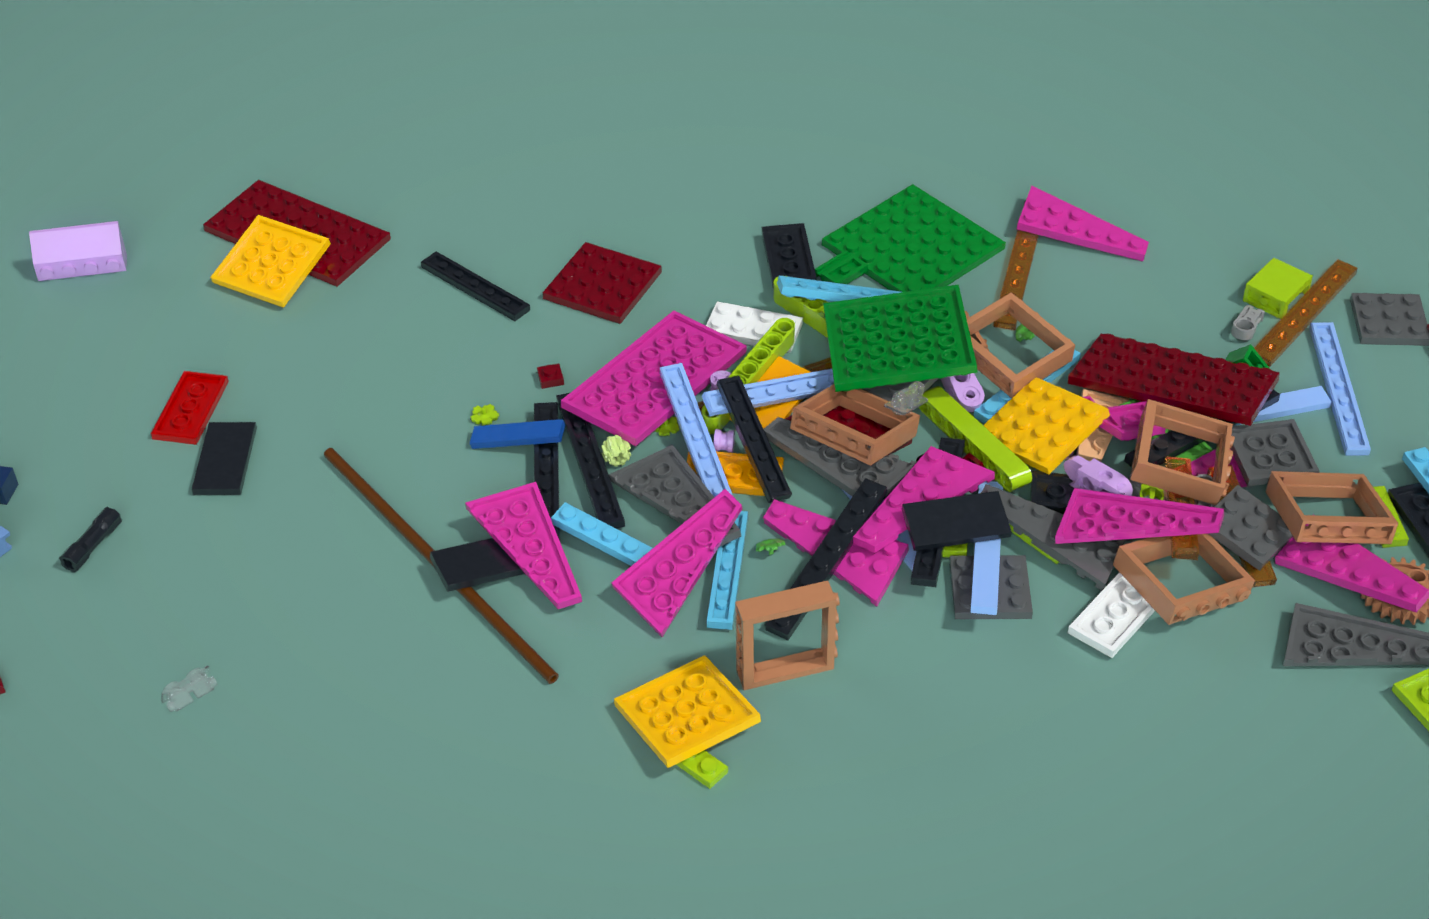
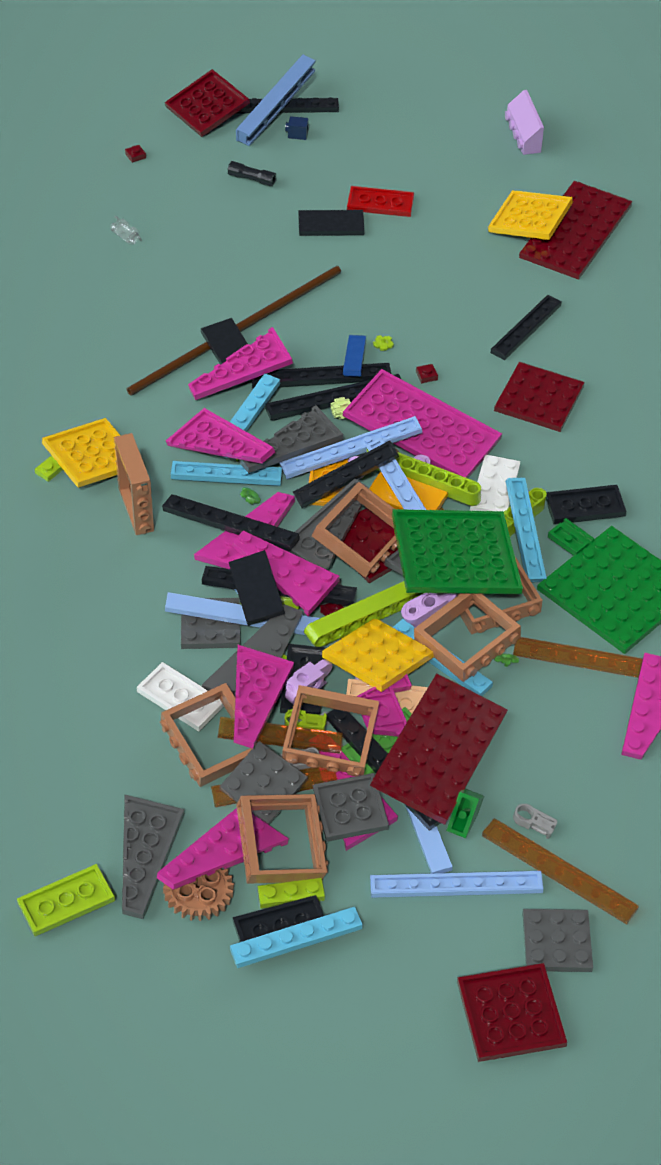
camera: 85 degrees right, 5 degrees up
clear hinge [884,381,928,415] -> none
lime panel [1243,258,1313,319] -> none

